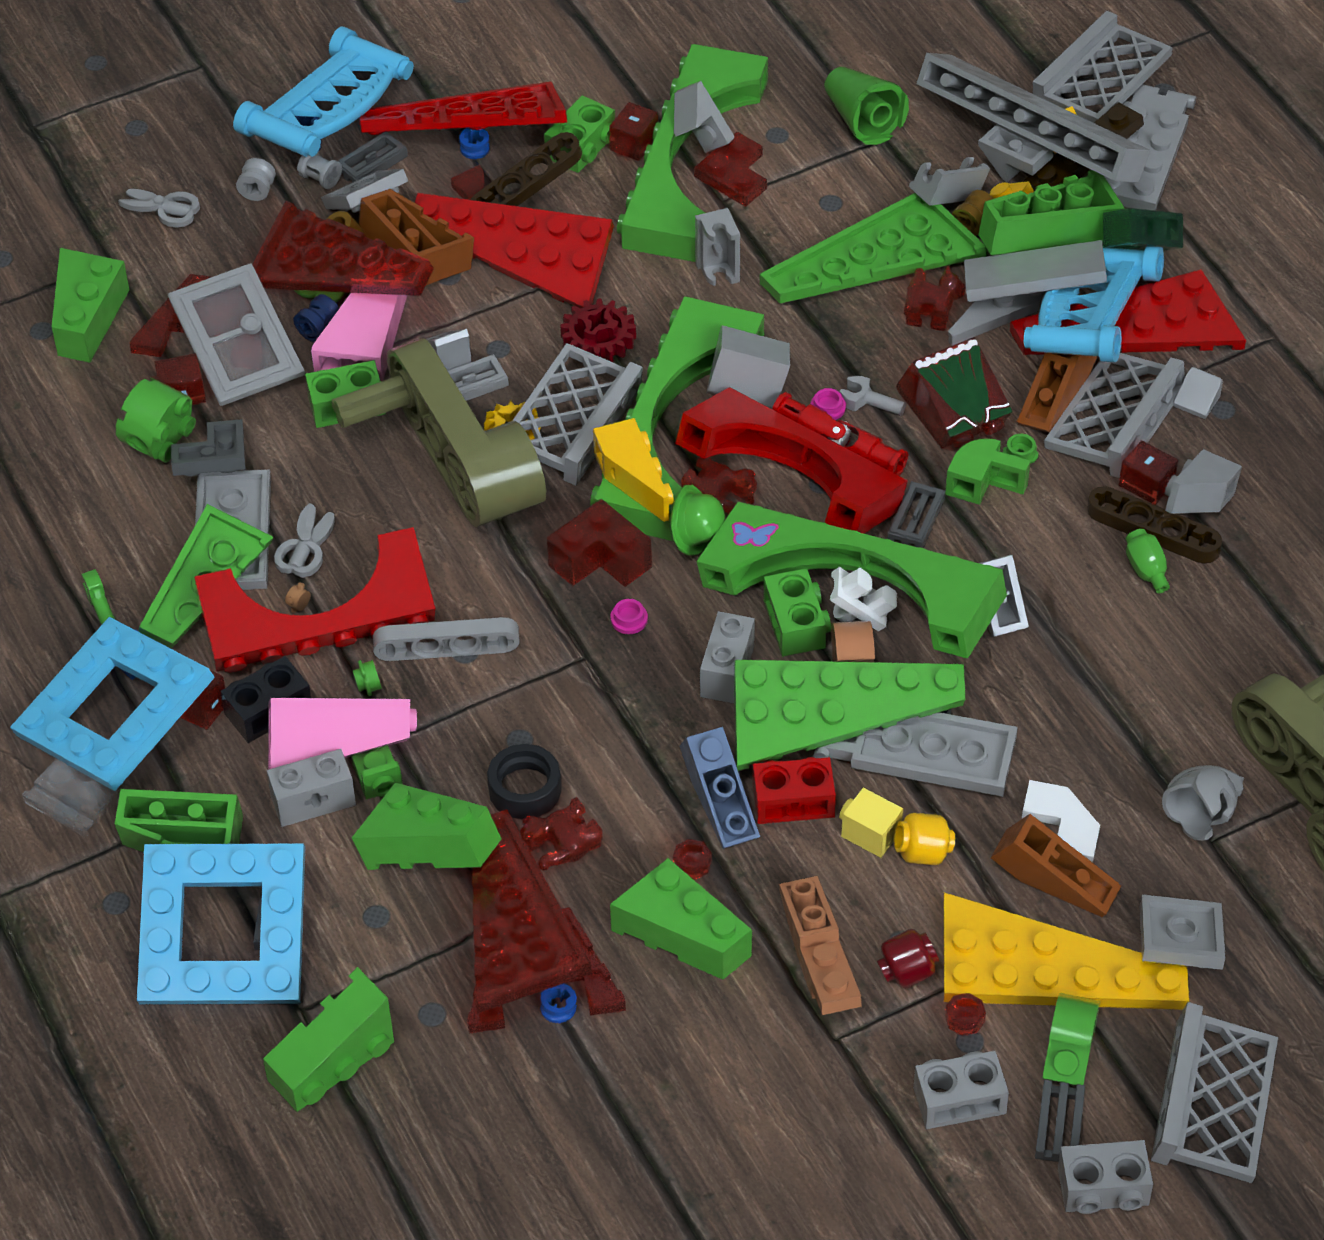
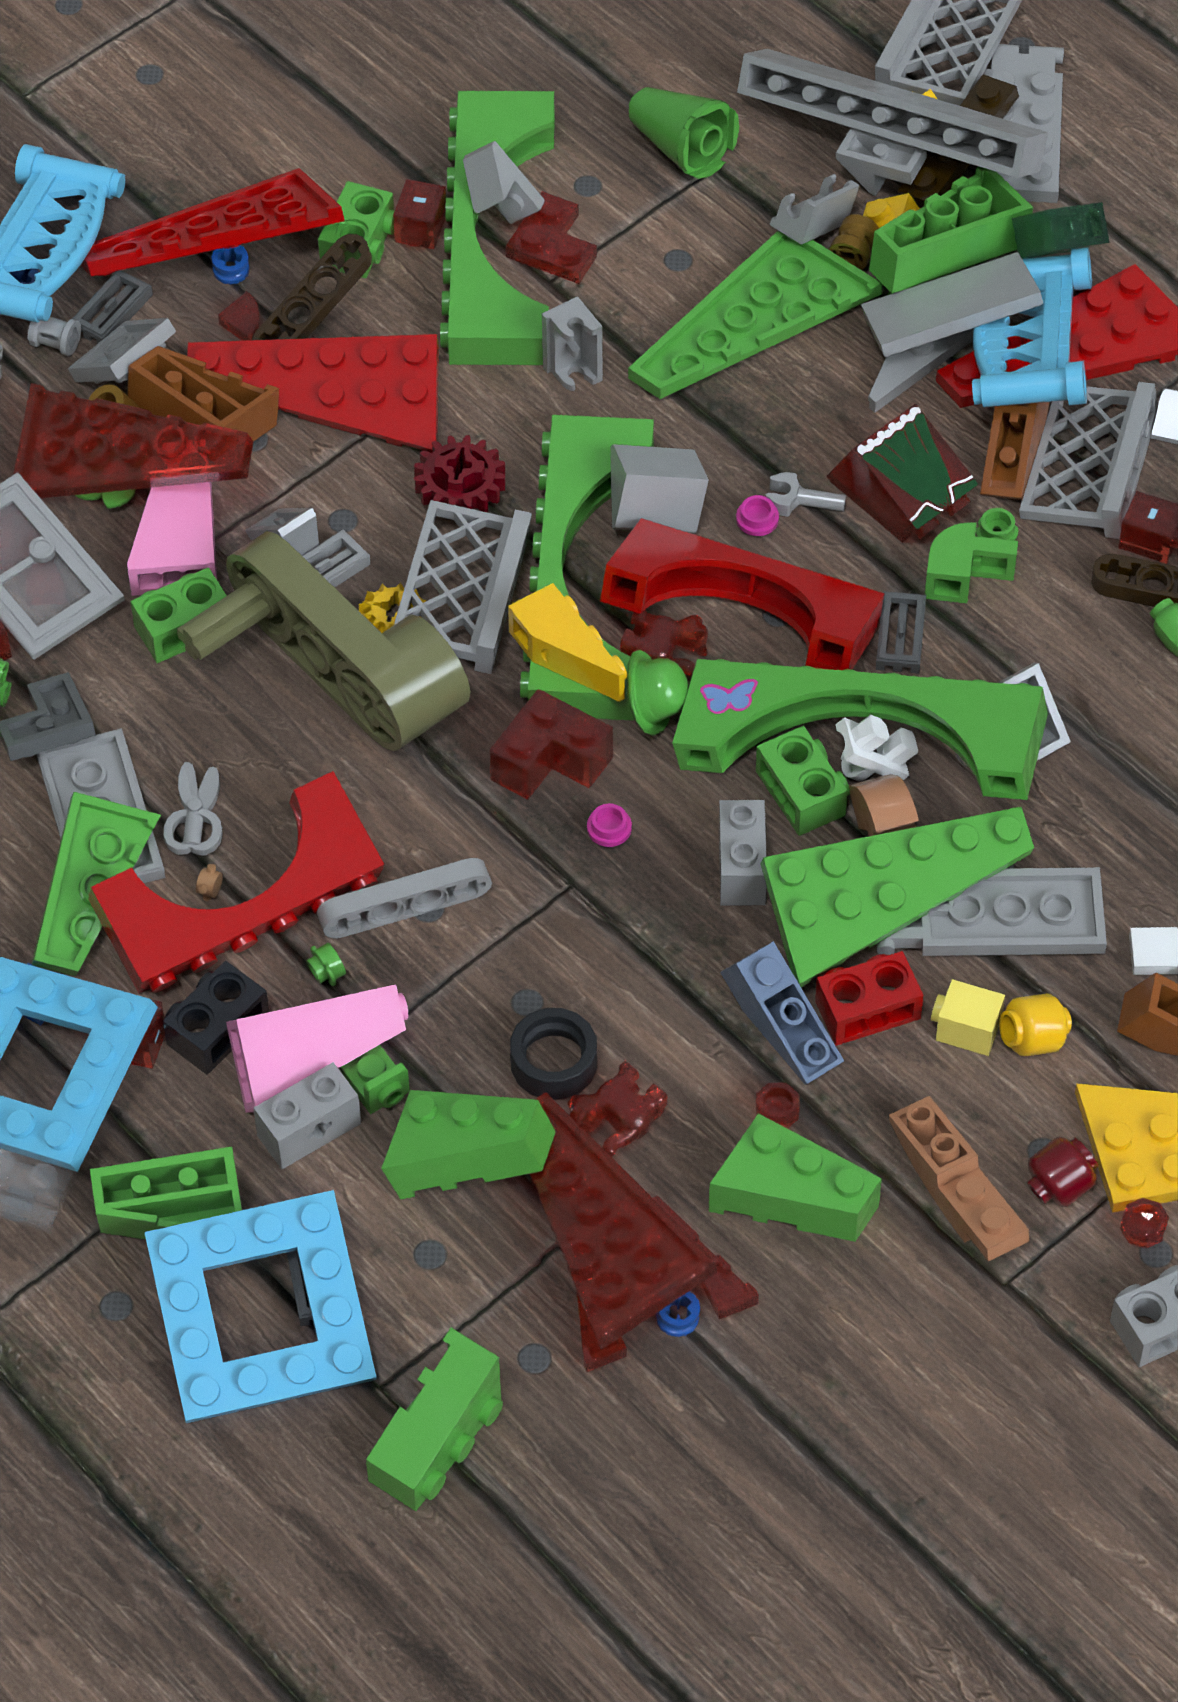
camera: 15 degrees left, 5 degrees up
dark blue wheel [293,294,339,343] -> none
red piece [772,392,909,476] -> none
clear red animal [904,266,966,331] -> none

